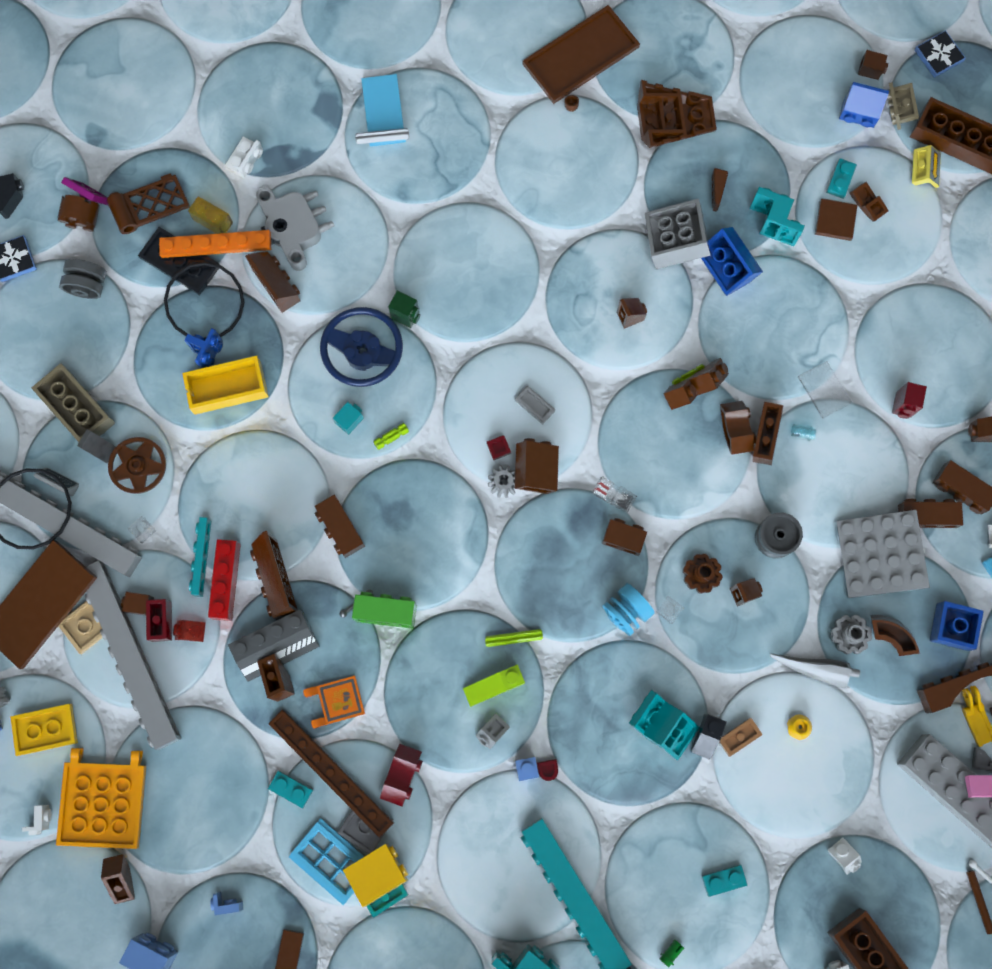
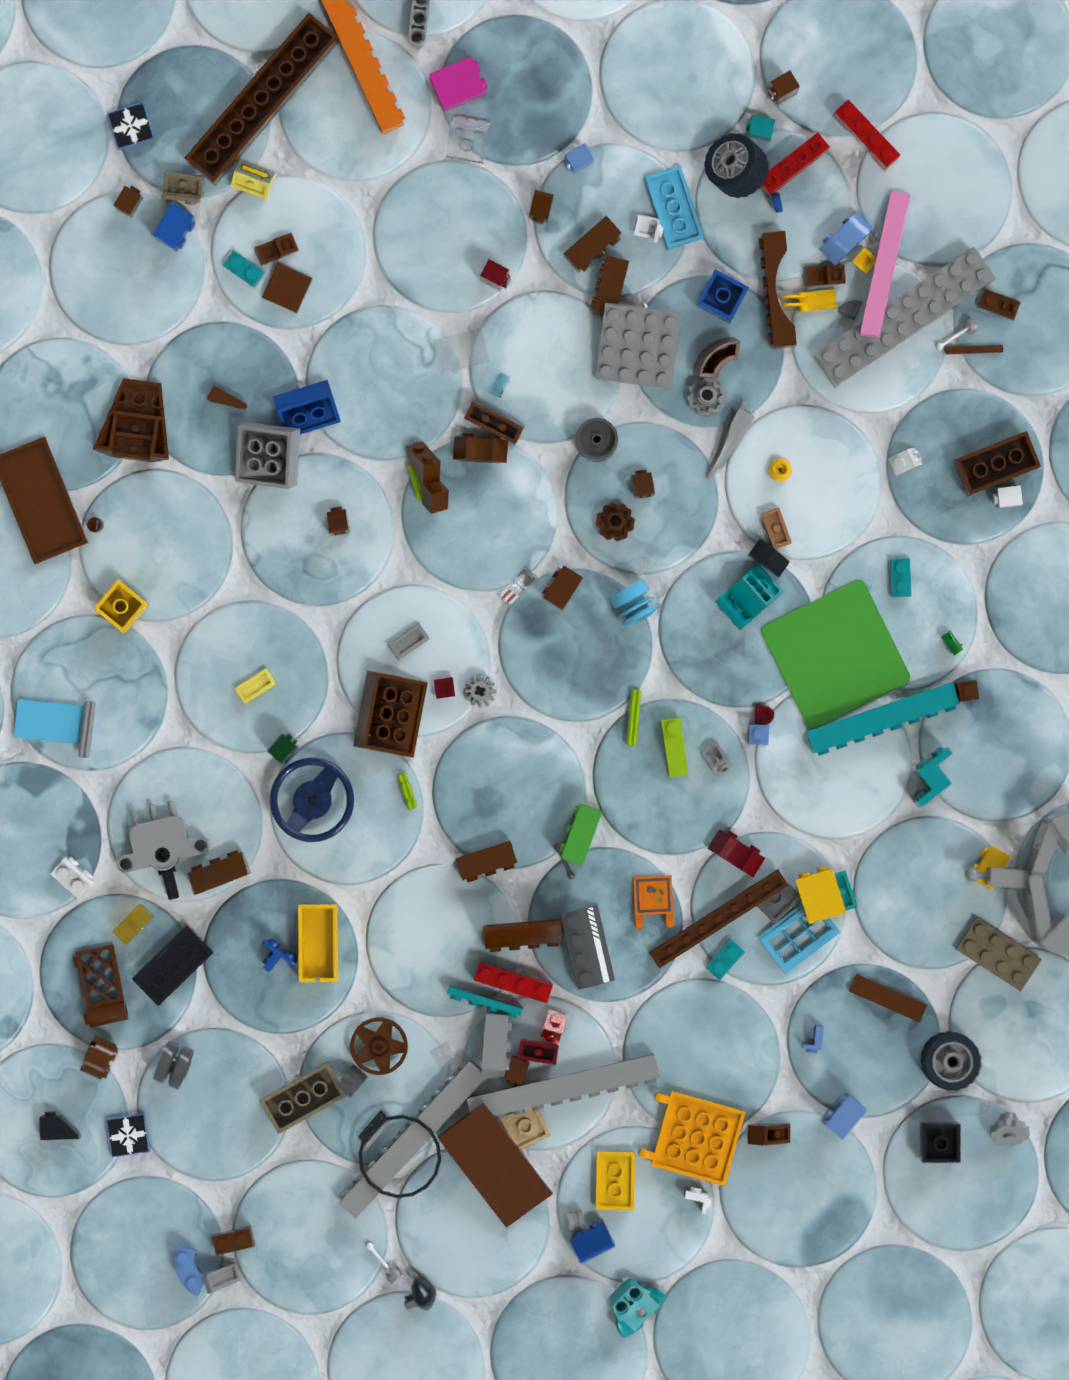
camera: 75 degrees left, 10 degrees up
magenta plate [61,177,108,206] -> none
orange plate [159,230,271,258] -> none
black piece [164,262,245,340] -> none
reddish brown slope [257,654,295,702] -> none
teal brick [332,402,364,435] -> none
reddish brown brick [515,438,559,494] -> none
teal bracket [749,187,805,246] -> none
none -> yellow brick [93,579,149,634]
none -> light yellow tile [234,668,277,705]
none -> reddish brown slope [353,671,428,758]
none -> light grey brick [481,1014,512,1076]
none -> bright green piece [762,580,910,728]

